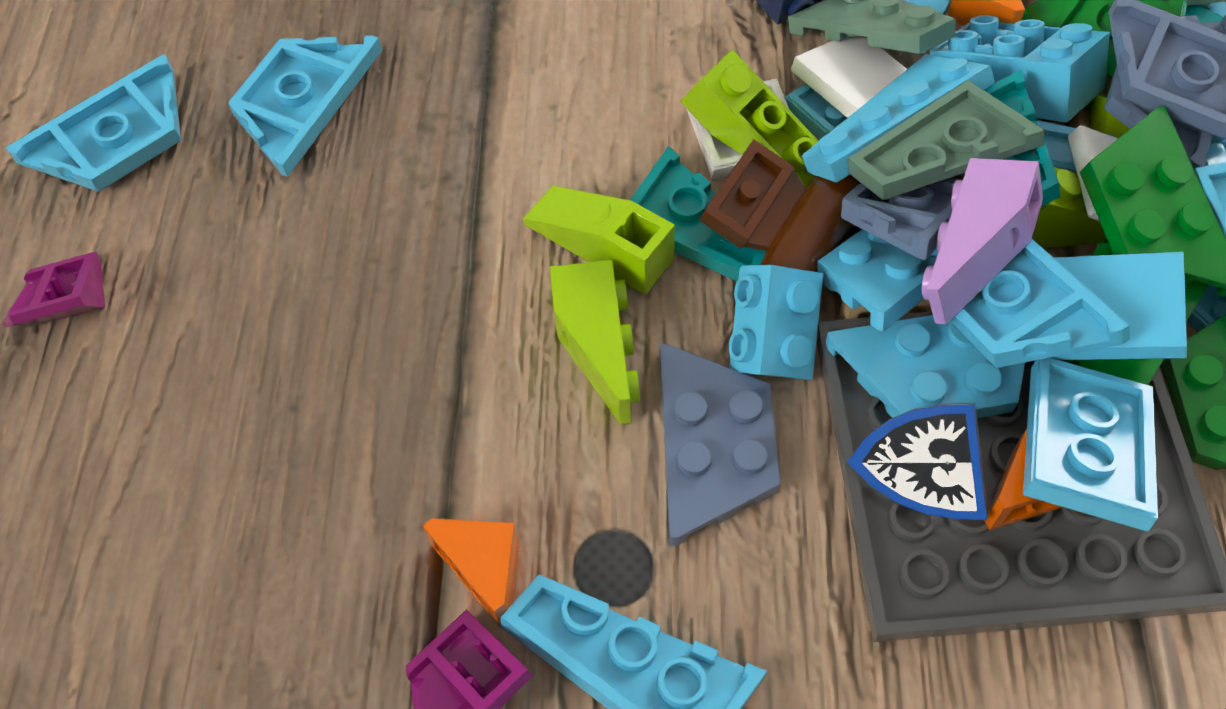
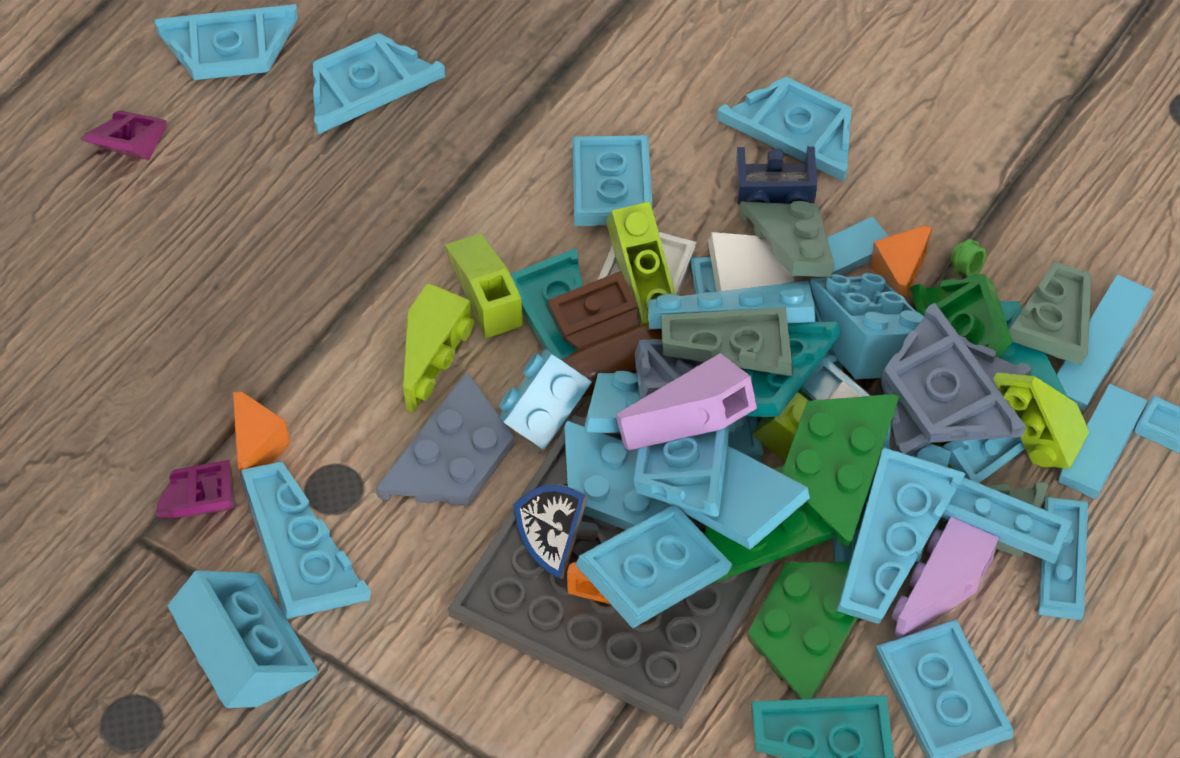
camera: 30 degrees right, 5 degrees down
none -> medium azure tile [572,135,653,226]

